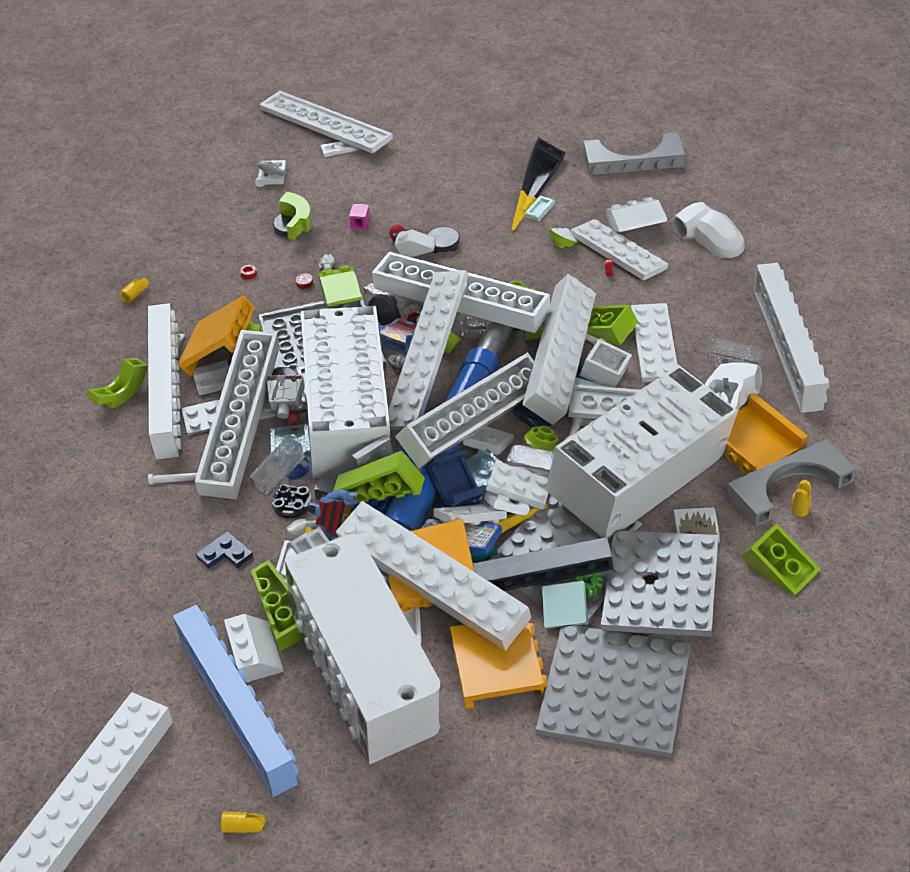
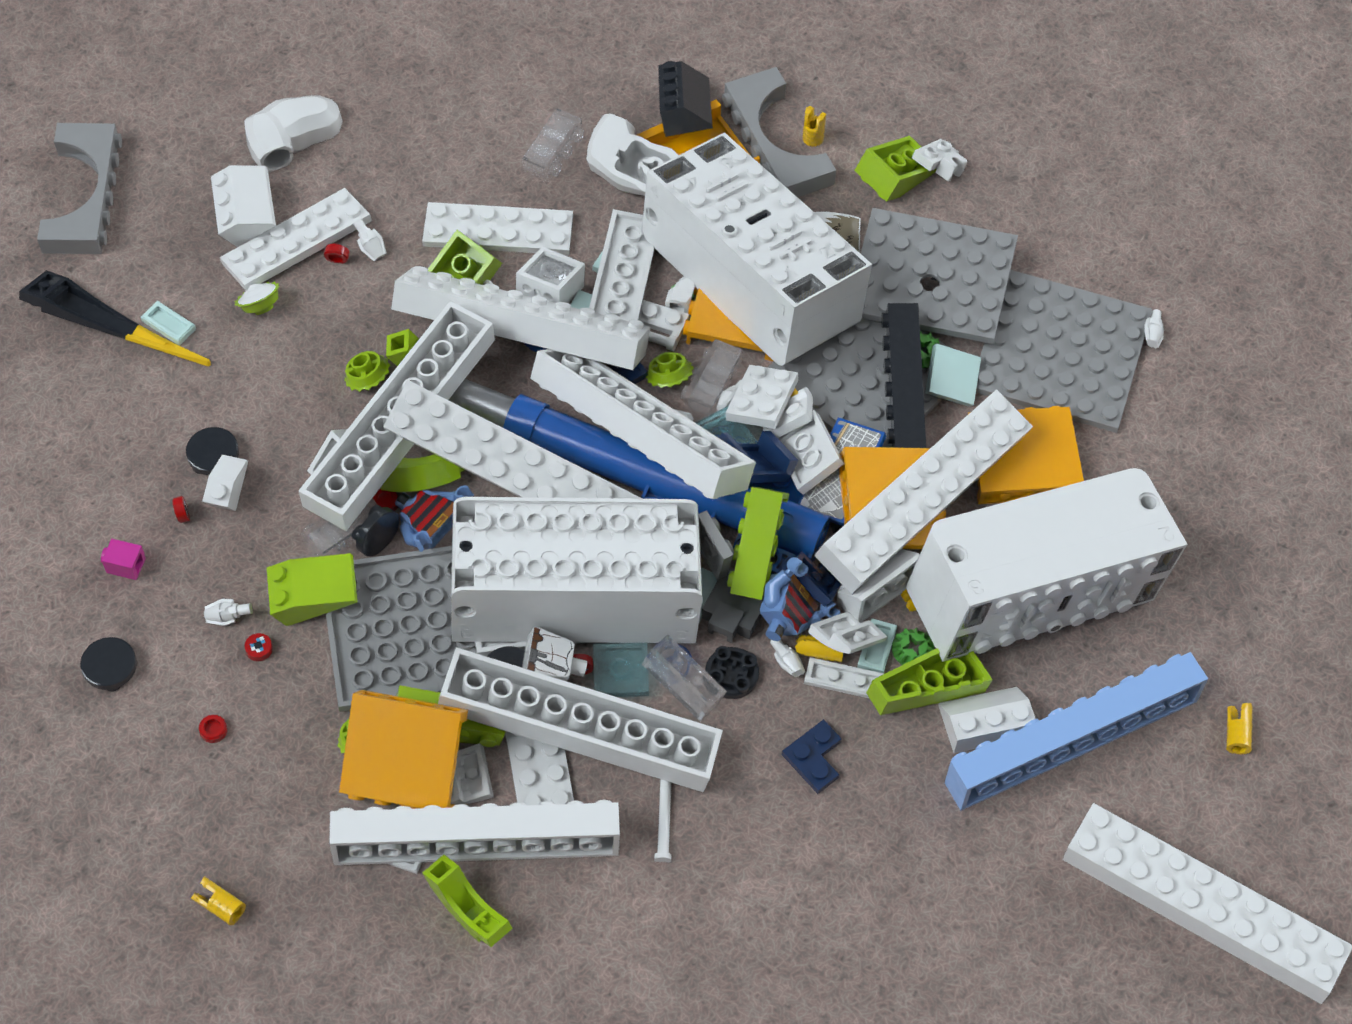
camera: 90 degrees left, 15 degrees up
lime arch [279,192,312,240] -> none
white brick [754,263,829,413] -> none
none -> white piece [353,219,387,261]
none -> black slope [658,61,713,137]
none -> white plate [912,139,967,181]
none -> white piece [1144,309,1164,349]

